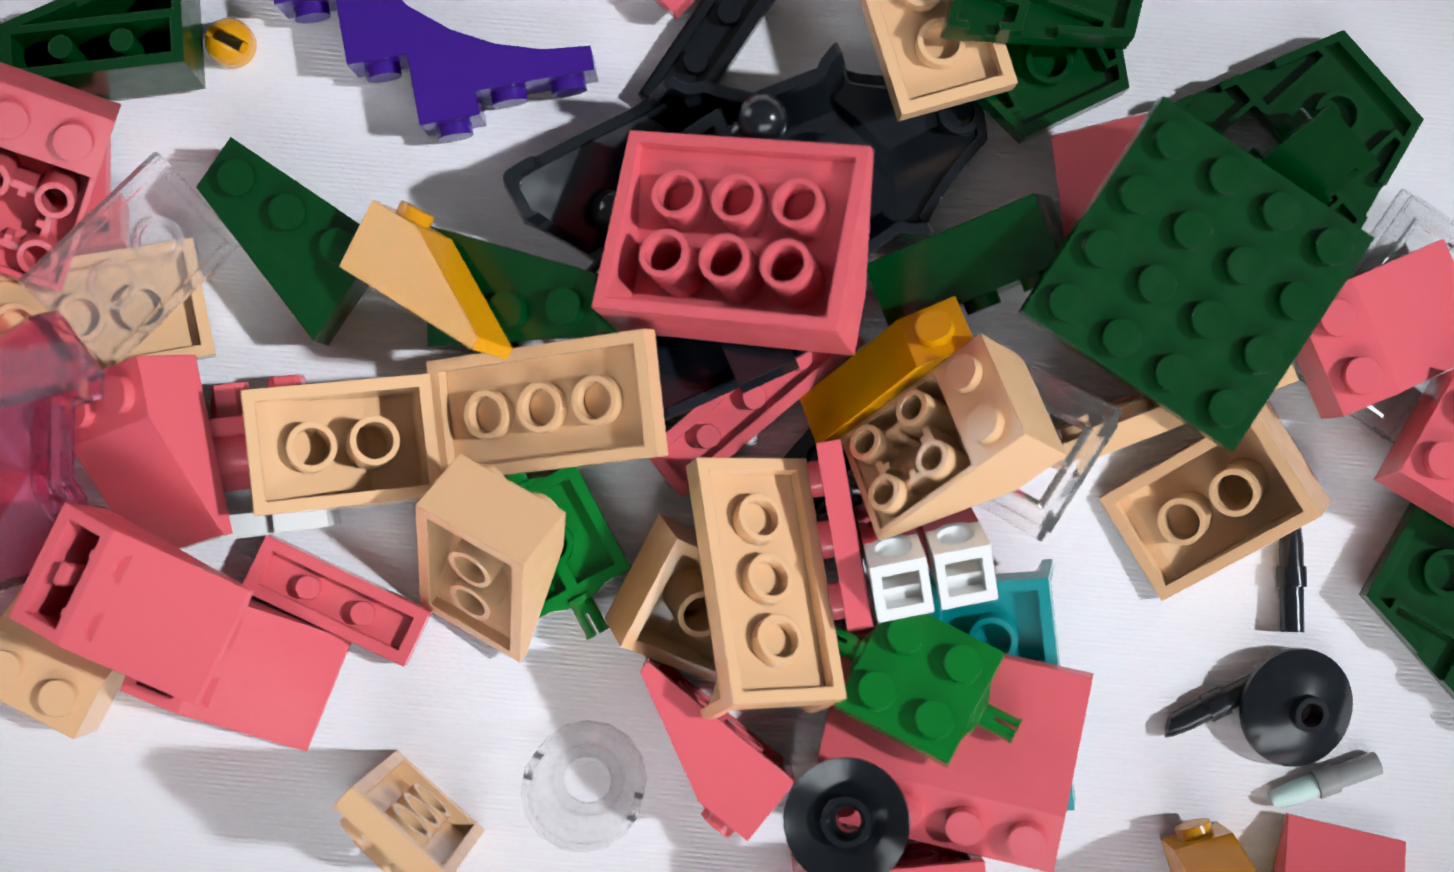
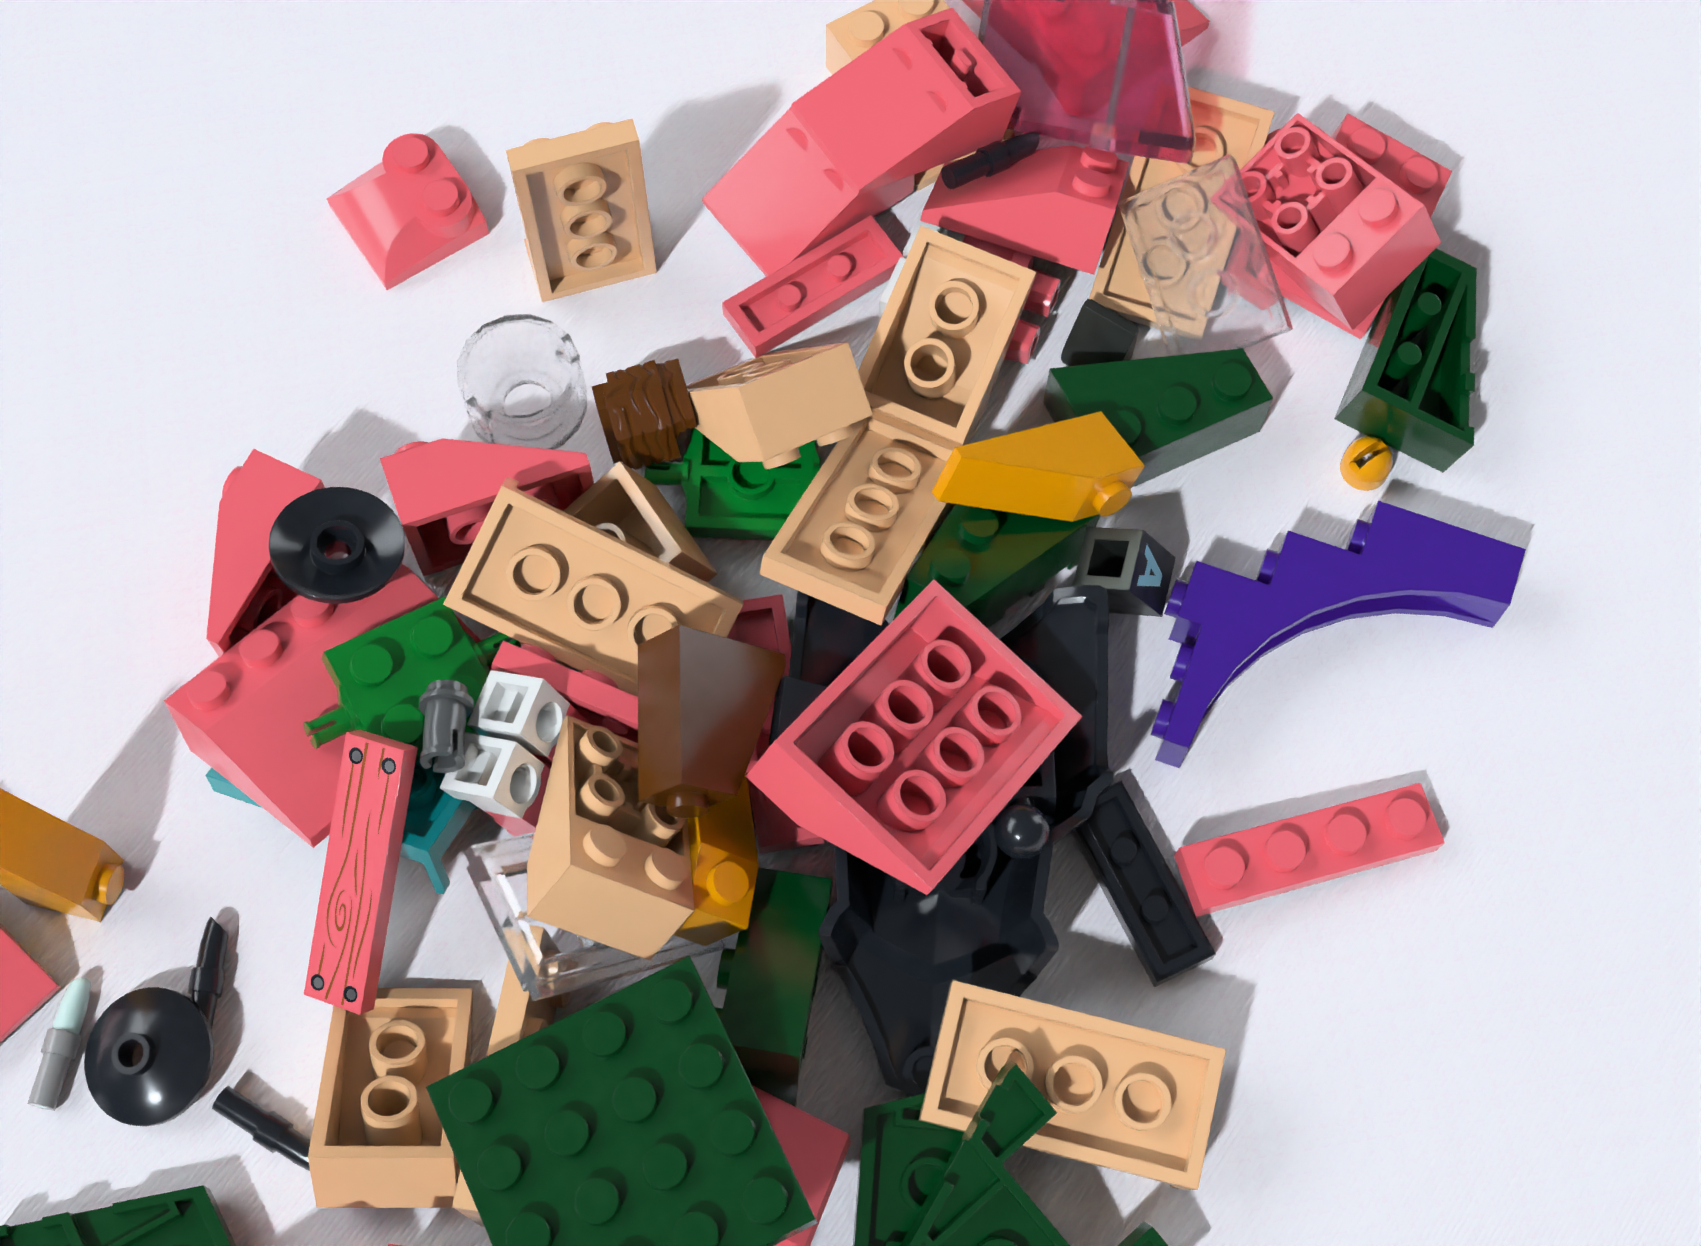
camera: 120 degrees right, 20 degrees down
none -> coral tile [304,730,418,1015]
none -> dark grey pin [419,680,474,773]
none -> reddish brown hair [592,359,697,470]
none -> reddish brown slope [638,625,786,818]
none -> black piece [941,132,1040,189]
none -> pearl dark grey slope [1061,298,1140,366]
none -> pearl dark grey brick [1073,527,1176,617]

